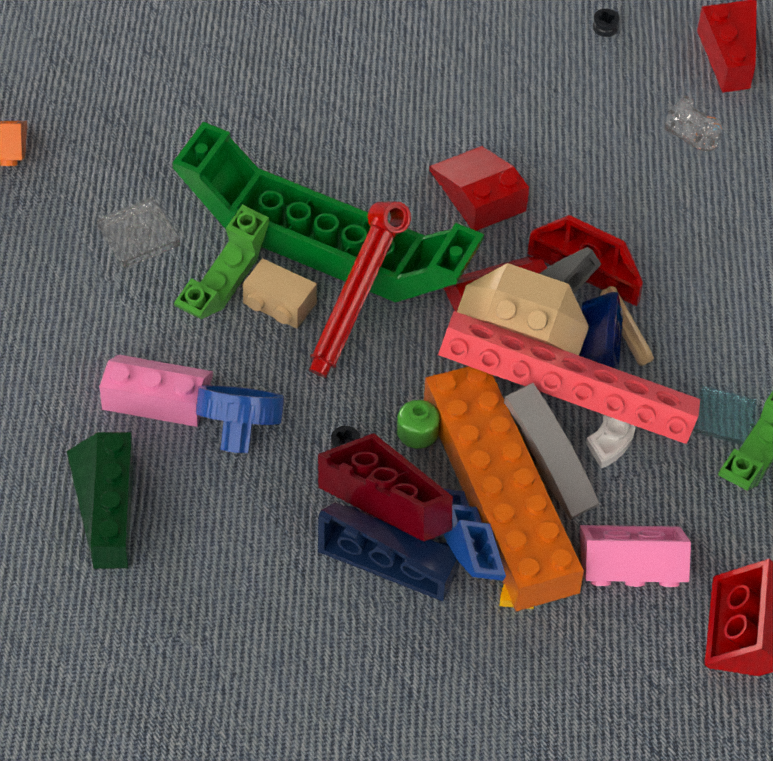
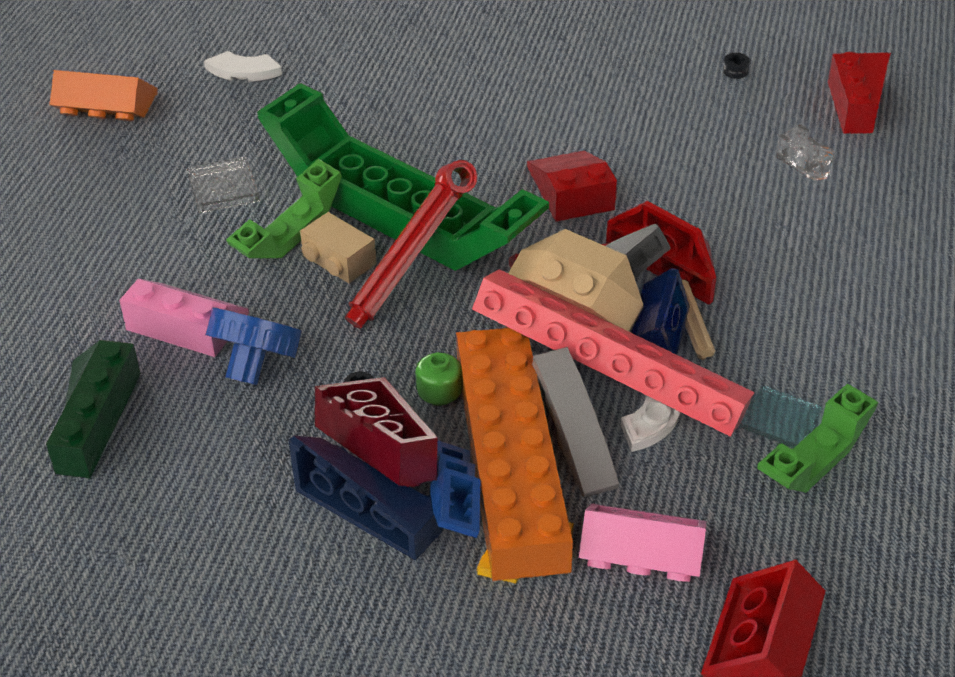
camera: 15 degrees right, 10 degrees down
none -> white tile [204,51,282,82]

